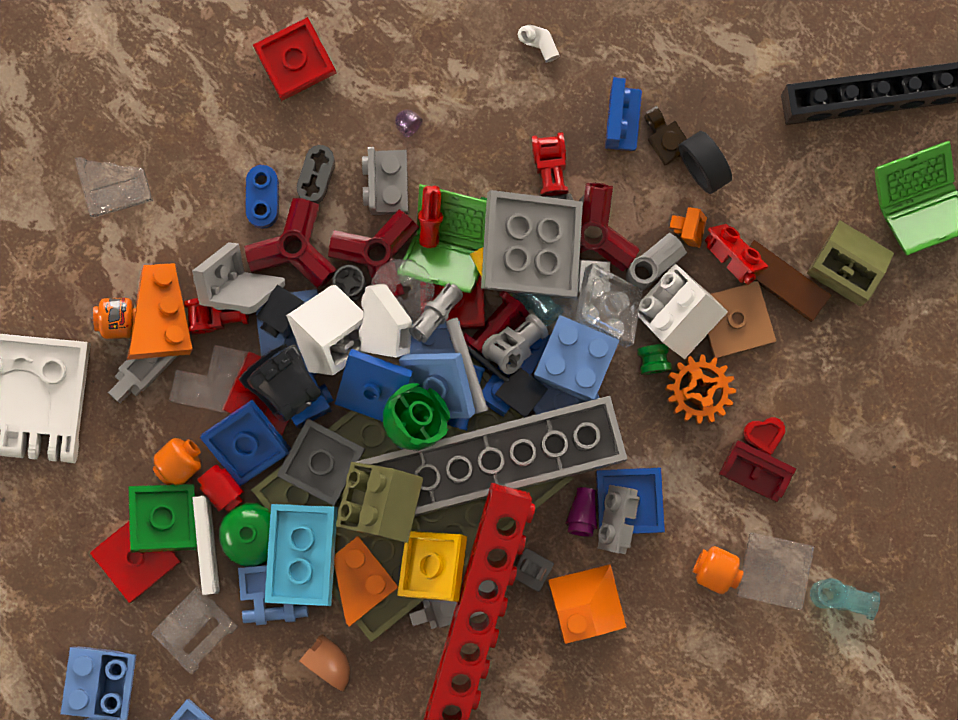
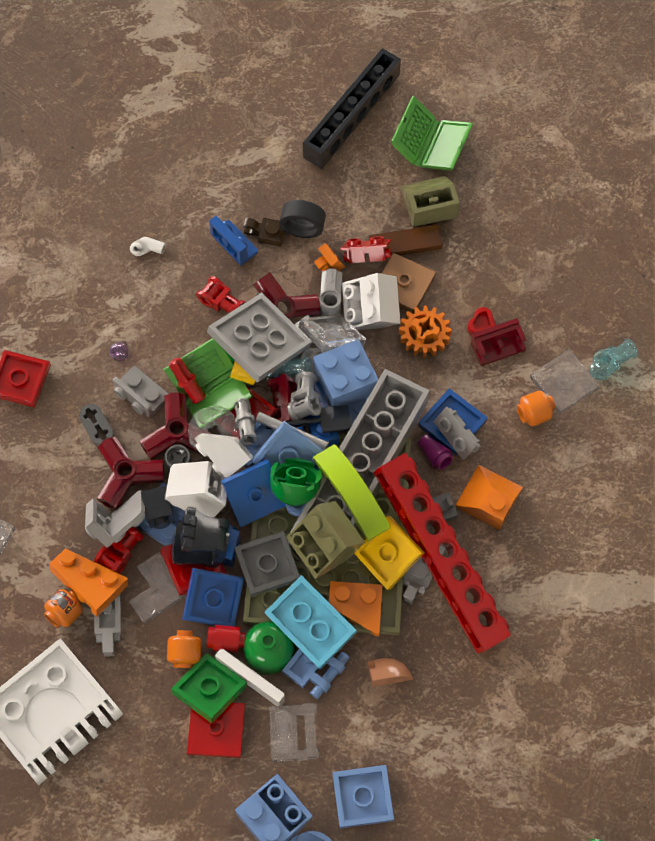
camera: 50 degrees left, 15 degrees down
blue plate [246,165,279,229] -> none
green wheel [637,344,672,375] -> none
none -> lime slope [313,444,390,541]

